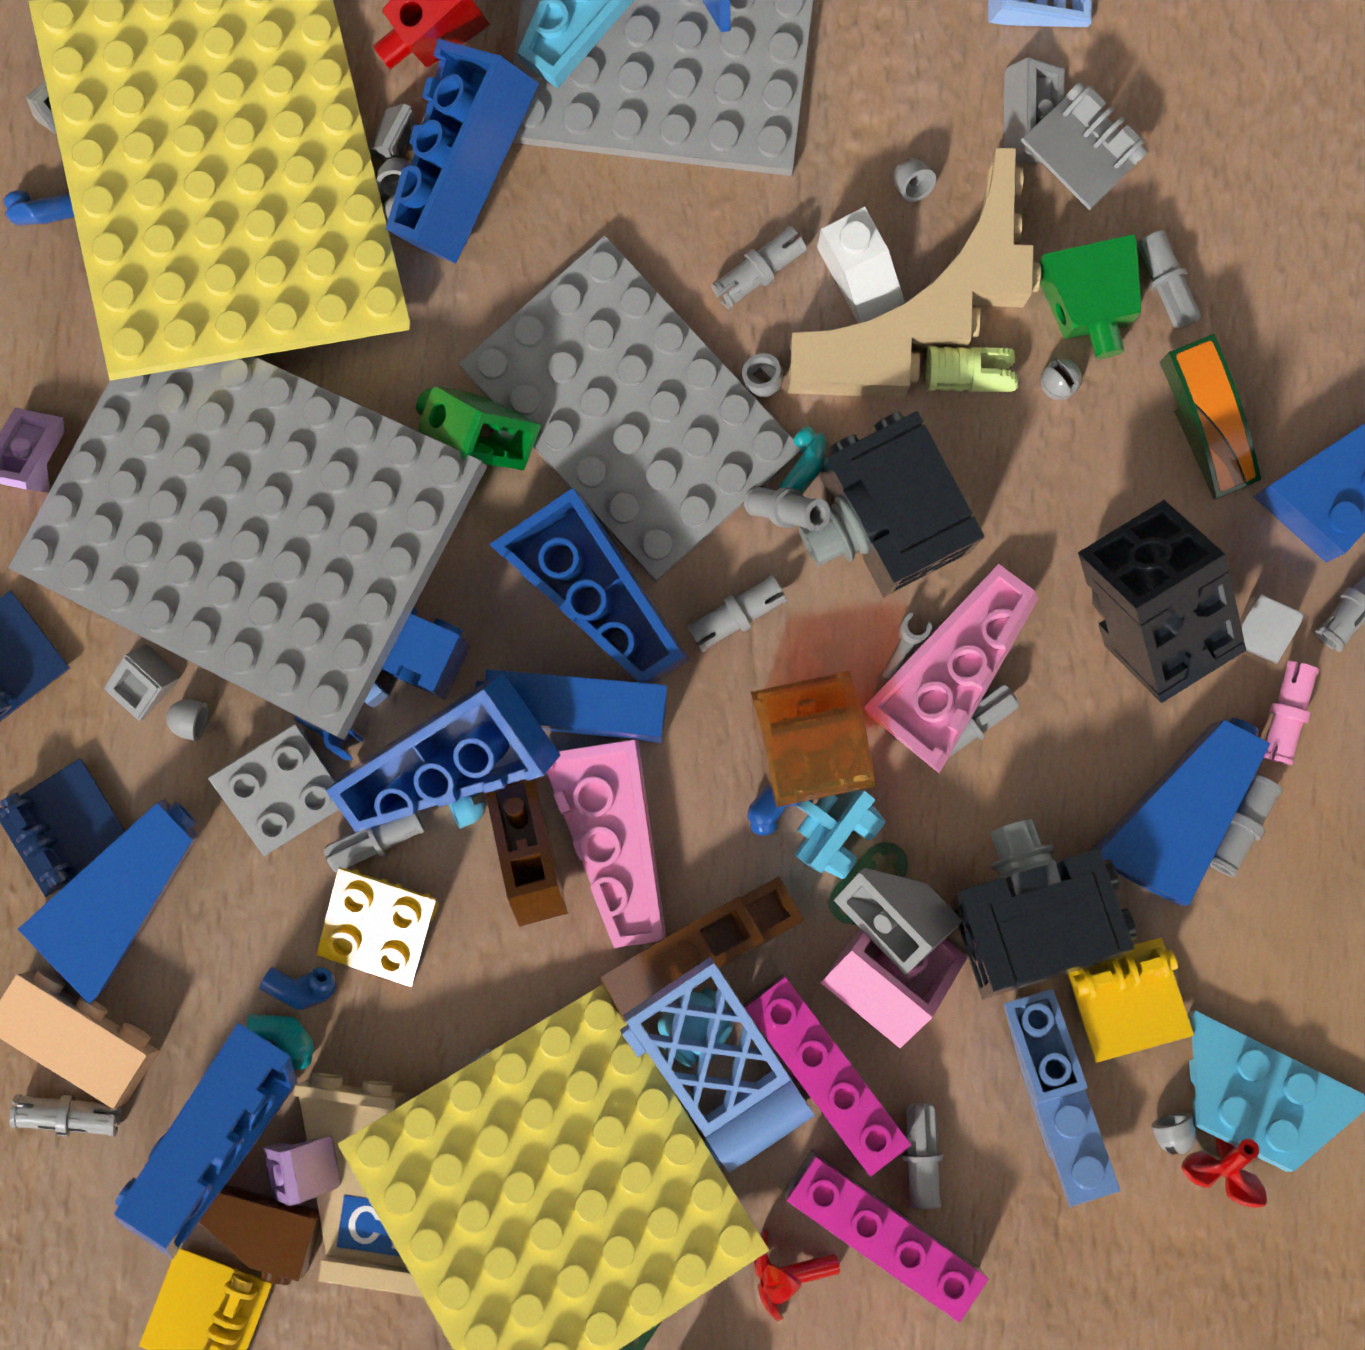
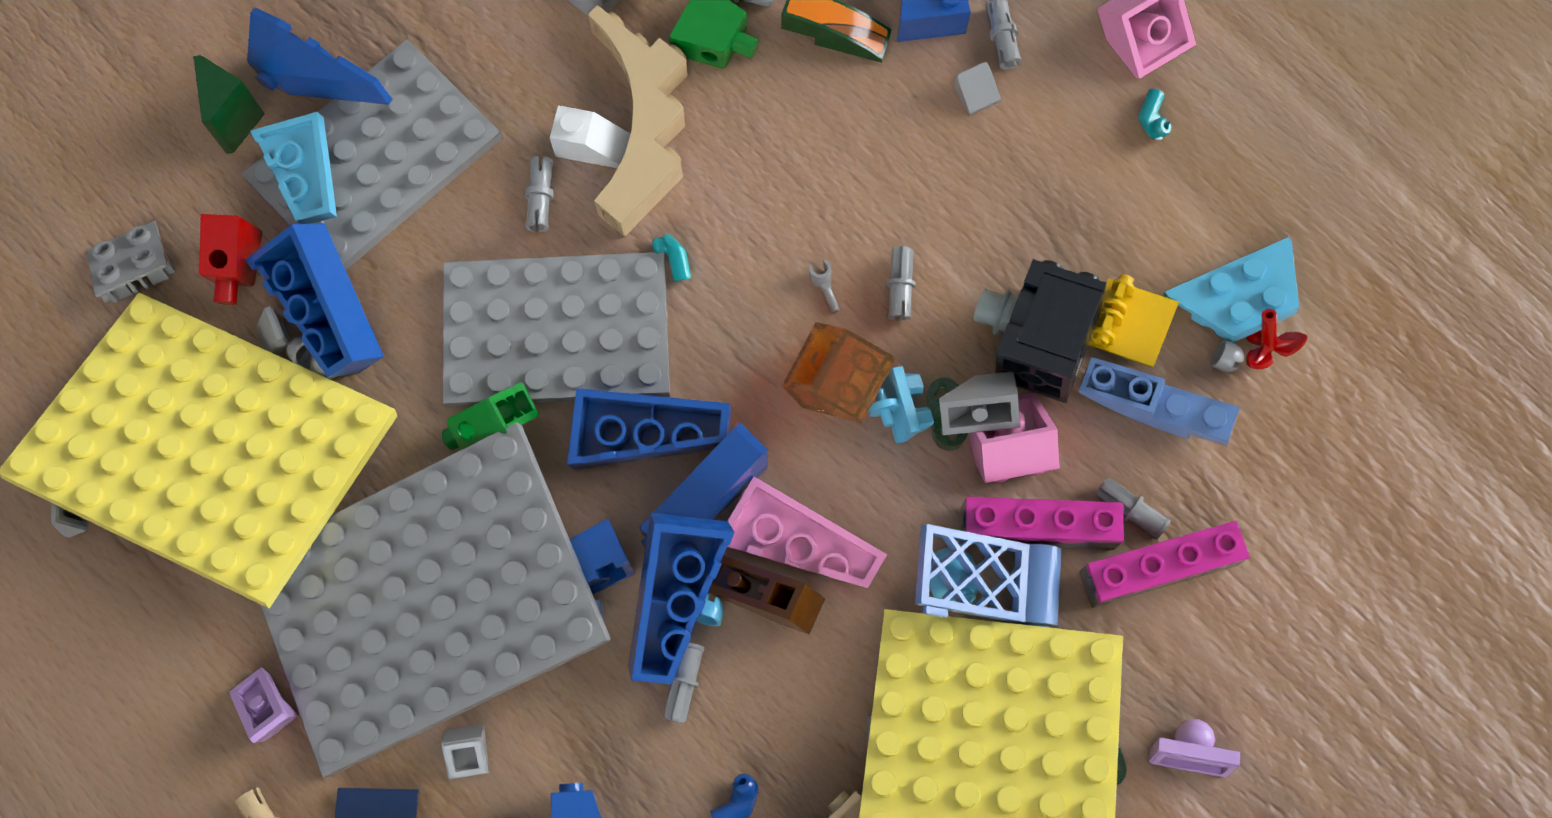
camera: 50 degrees left, 10 degrees down
blue arm [3,190,74,225] -> none
light grey hinge [166,699,208,741] -> none
light grey hinge [208,723,339,856] -> none
blue hand [294,715,364,760] -> none
hinge [316,867,439,987] -> none
reddish brown slope [599,876,804,1023] -> none
light grey pin [686,574,788,652] -> none
light grey hinge [742,353,783,397] -> none
light grey pin [744,486,831,531] -> none
blue arm [747,780,813,836] -> none
red plant [753,1230,840,1321] -> none
black piece [798,411,985,598] -> none
bright pink wing [863,564,1039,773] -> none
light grey hinge [893,158,936,202] -> none
yellowish green hinge [925,346,1018,392] -> none
light grey hinge [1040,358,1082,400] -> none
black piece [1078,500,1246,703] -> none
blue slope [1091,717,1271,906] -> none
light grey pin [1209,775,1283,877] -> none
bright pink pin [1264,661,1320,766] -> none

